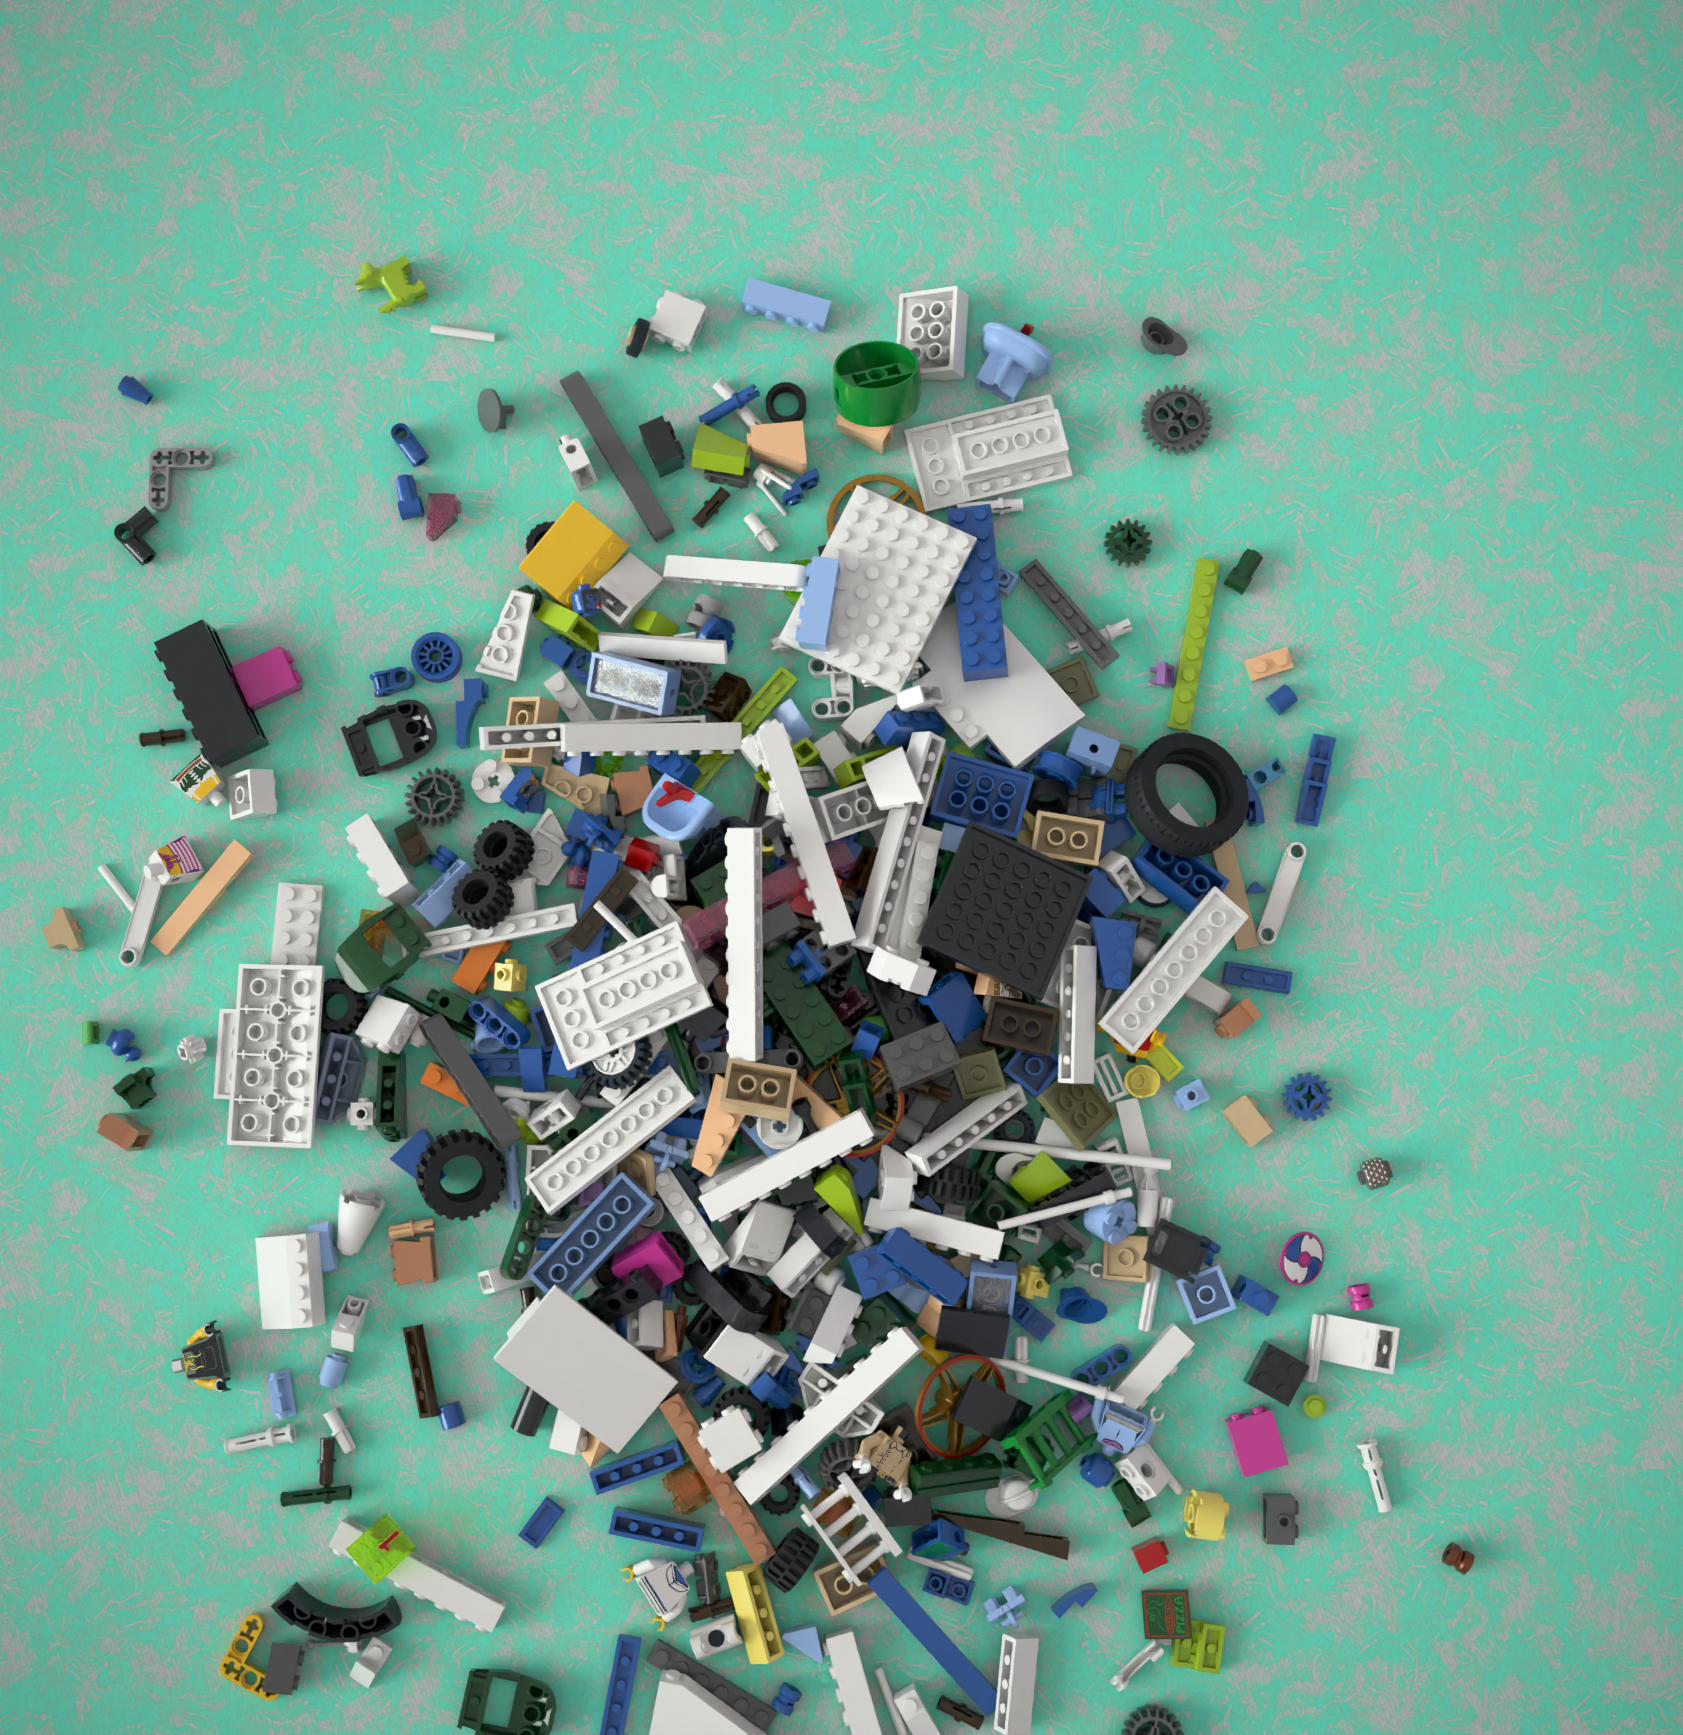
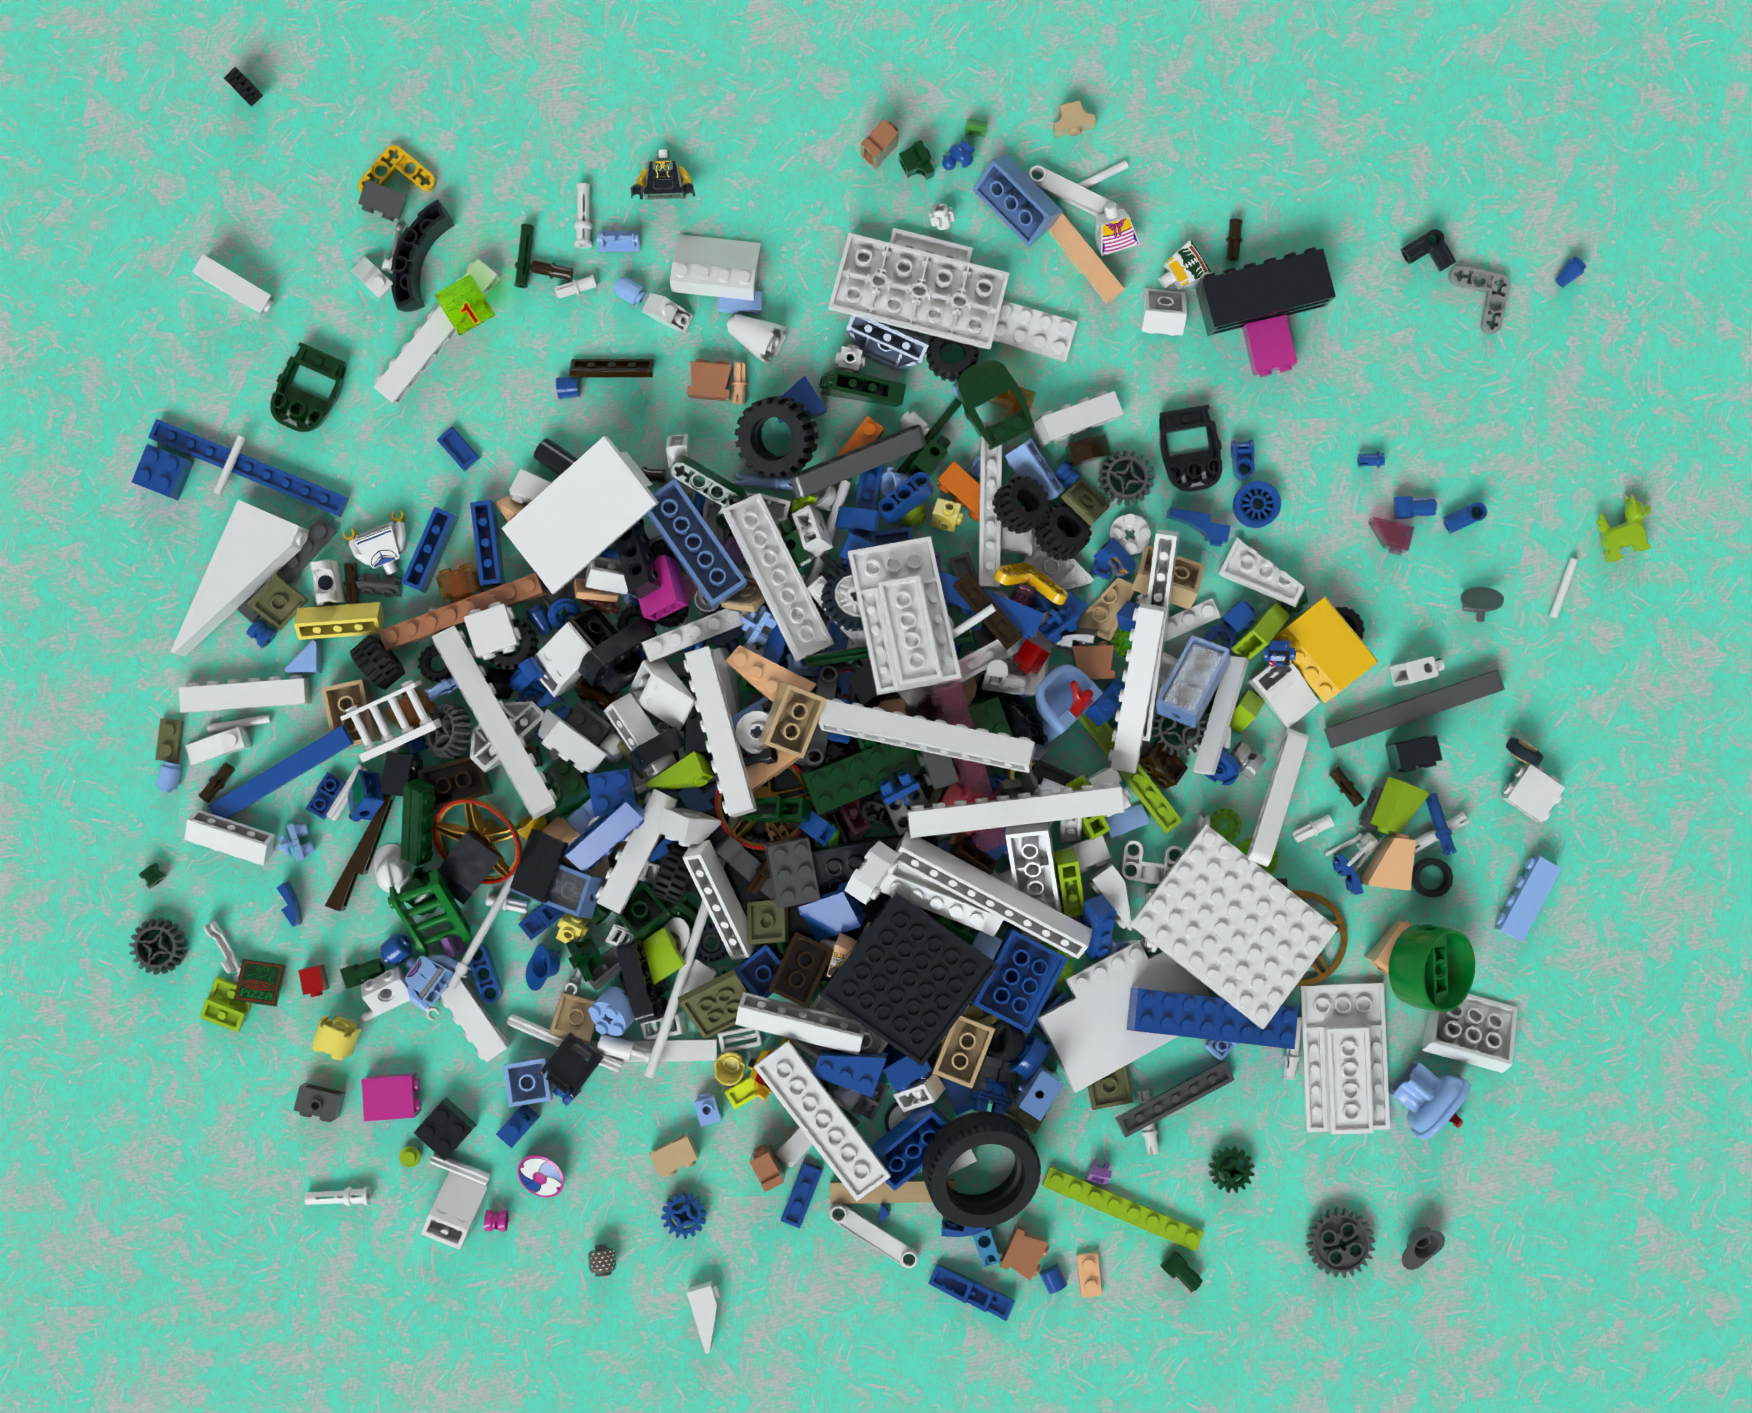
camera: 95 degrees right, 5 degrees up
white brick [355,995,421,1054] -> none
light blue brick [795,556,841,652] -> none
tan torso [852,1426,912,1502] -> none
white slope [862,747,925,811] -> none
white brick [897,682,945,712] -> none
white bar [997,1187,1133,1231] -> none
copper wheel [1442,1542,1475,1575] -> none
none -> olive plate [247,573,308,631]
none -> white slope [687,1281,721,1354]
none -> medium blue slope [973,155,1063,247]
none -> yellow beam [994,562,1068,605]
none -> nougat hips [999,1224,1049,1281]
none -> olive plate [1061,478,1110,526]
none -> clear neon green gear [1209,808,1242,841]
none -> blue pin [1357,451,1385,468]

